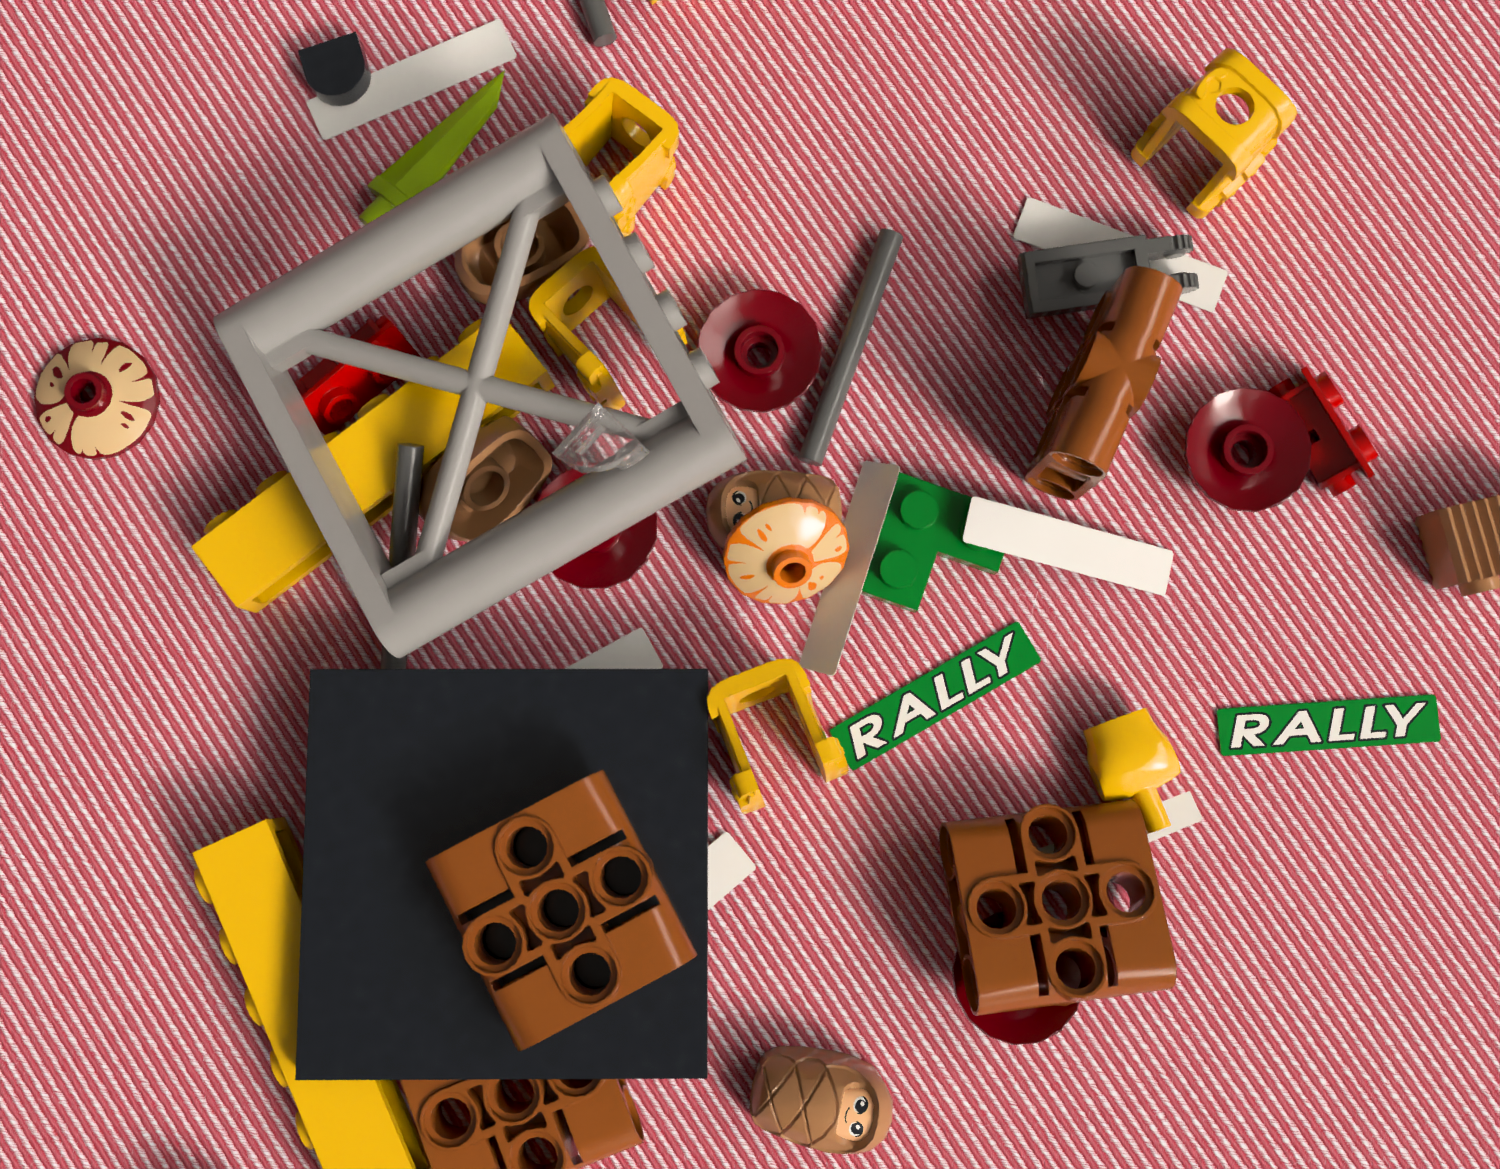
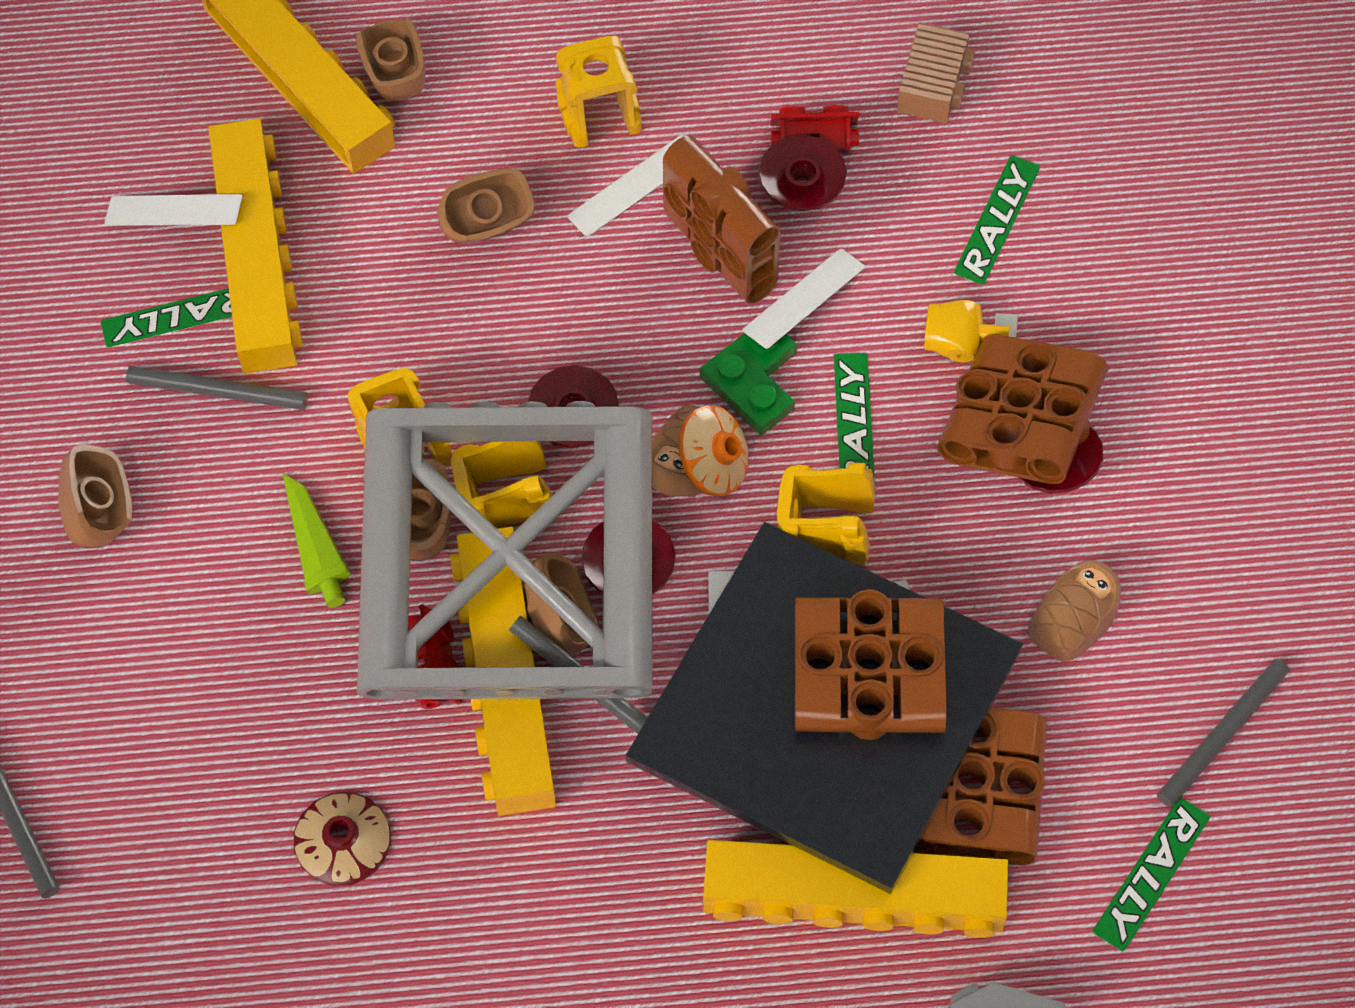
camera: 60 degrees left, 20 degrees down
black tile [298,32,371,106] -> none
white sticker [307,19,517,140] -> none
clear tile [552,402,650,474] -> none
dark grey bar [798,228,903,466] -> none
white sticker [799,461,900,676] -> none
dark grey hinge [1017,234,1199,319] -> none
none -> medium nougat piece [437,168,535,243]

